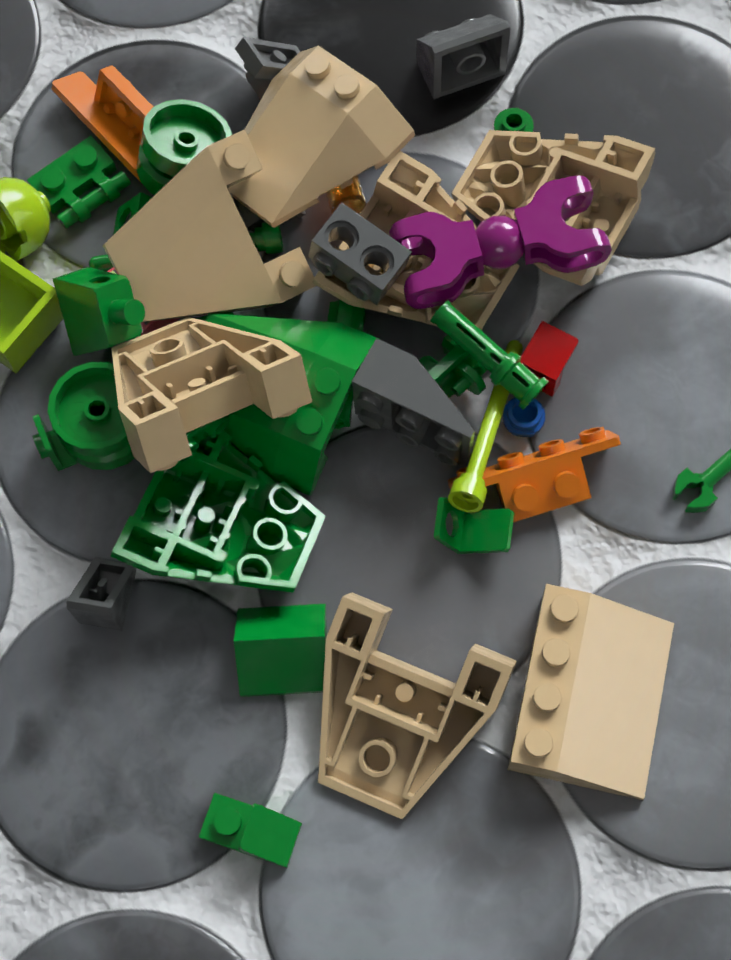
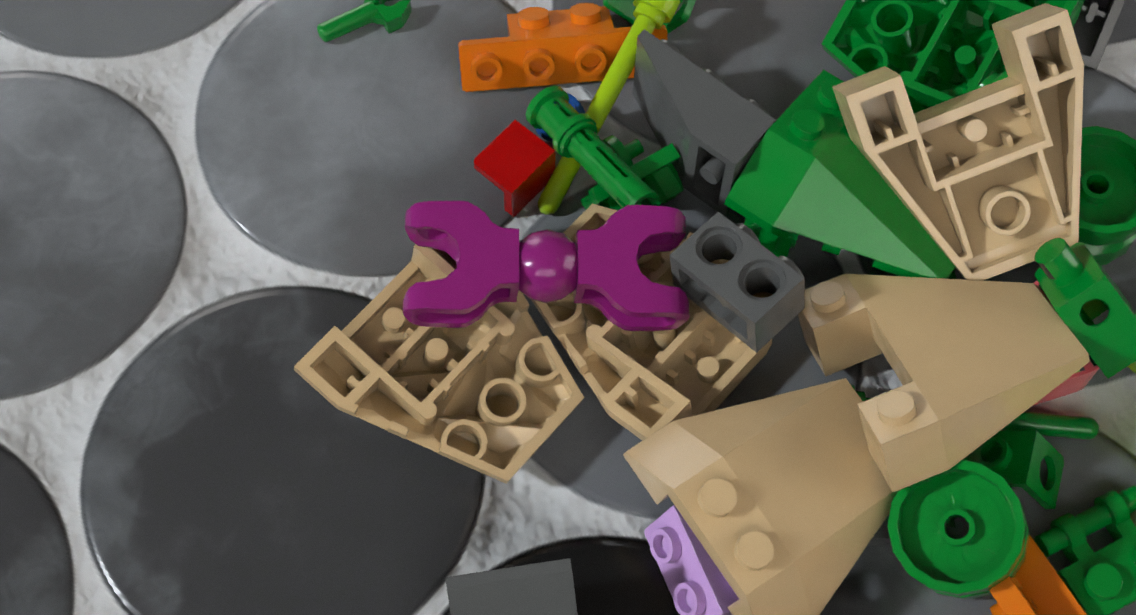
camera: 175 degrees left, 5 degrees down
green plate [494,108,534,132] -> none

